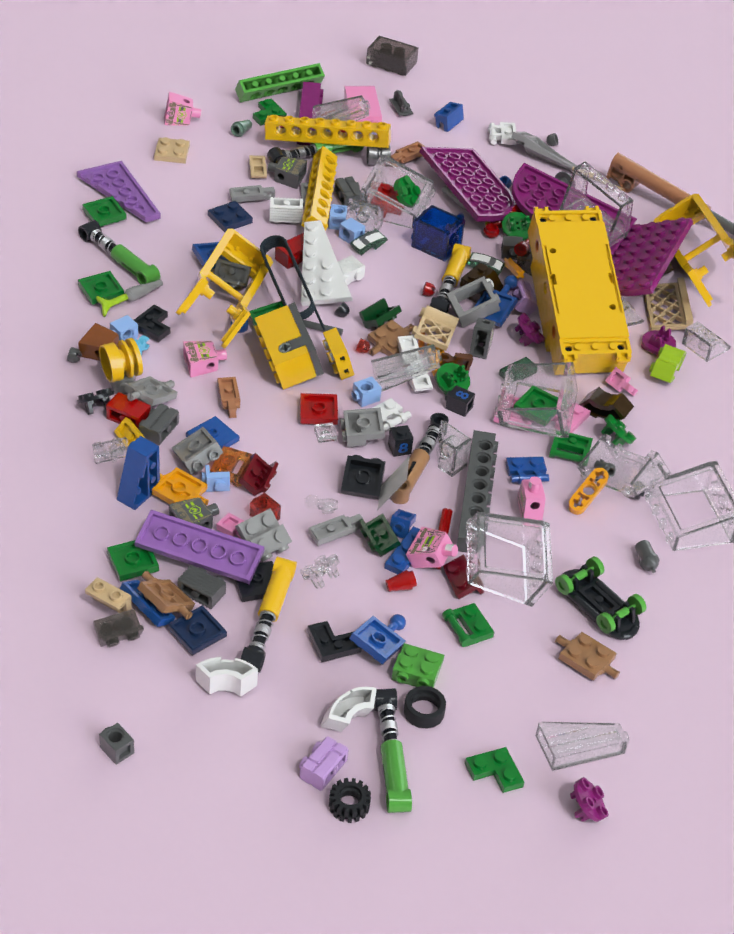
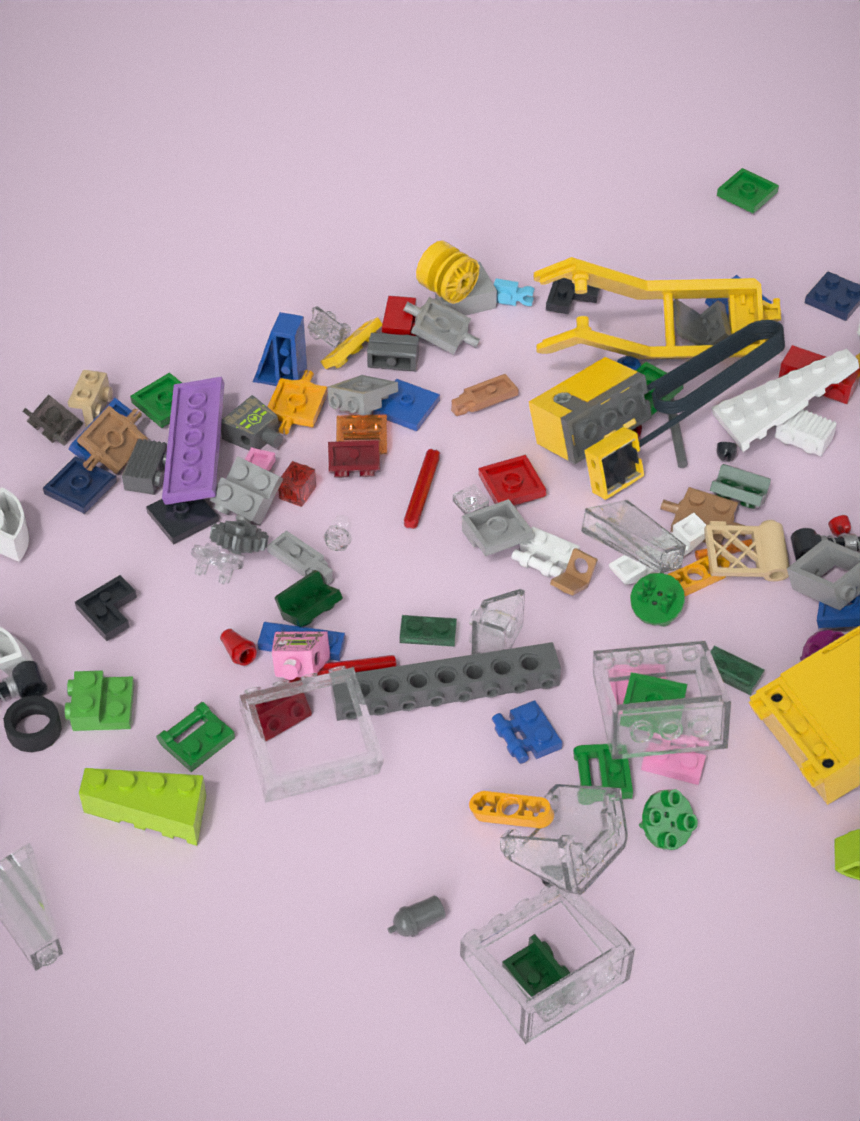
camera: 75 degrees right, 5 degrees up
dark grey hinge [67,347,82,362] -> none
medium lavender wing [77,161,161,222] -> none
black plate [77,388,114,415] -> none
piece [78,220,161,285] -> none
green plate [78,271,124,305] -> none
dark orange torso [78,323,119,361] -> none
piece [96,279,163,317] -> none
light blue brick [110,315,138,341] -> none
bright pink torso [183,341,227,377] -> none
light blue bracket [201,465,230,492] -> none
piece [241,556,297,673] -> none
black plate [341,455,386,499] -> none
blue plate [349,614,406,665] -> none
light blue brick [351,377,382,407] -> none
clear red hinge [356,338,370,354] -> none
white sticker [377,457,409,511] -> none
black brick [388,425,413,457] -> none
piece [390,413,449,504] -> none
blue bracket [390,509,417,539] -> none
reddish brown plate [440,352,473,372] -> none
black brick [445,385,475,417] -> none
dark grey torso [469,318,496,359] -> none
bright pink torso [517,477,545,524] -> none
black piece [555,556,647,640] -> none
medium nougat plate [555,632,620,681] -> none
dark brown brick [579,387,634,420] -> none
dark grey pin [594,459,616,478] -> none
bright pink plate [605,367,638,396] -> none
none -> lime wedge [79,768,207,846]
none -> dark grey gear [209,519,269,555]
none -> clear green plate [399,615,457,647]
none -> red axle [404,448,440,529]
none -> dark green bracket [502,934,573,1016]
none -> medium nougat bracket [550,548,598,596]

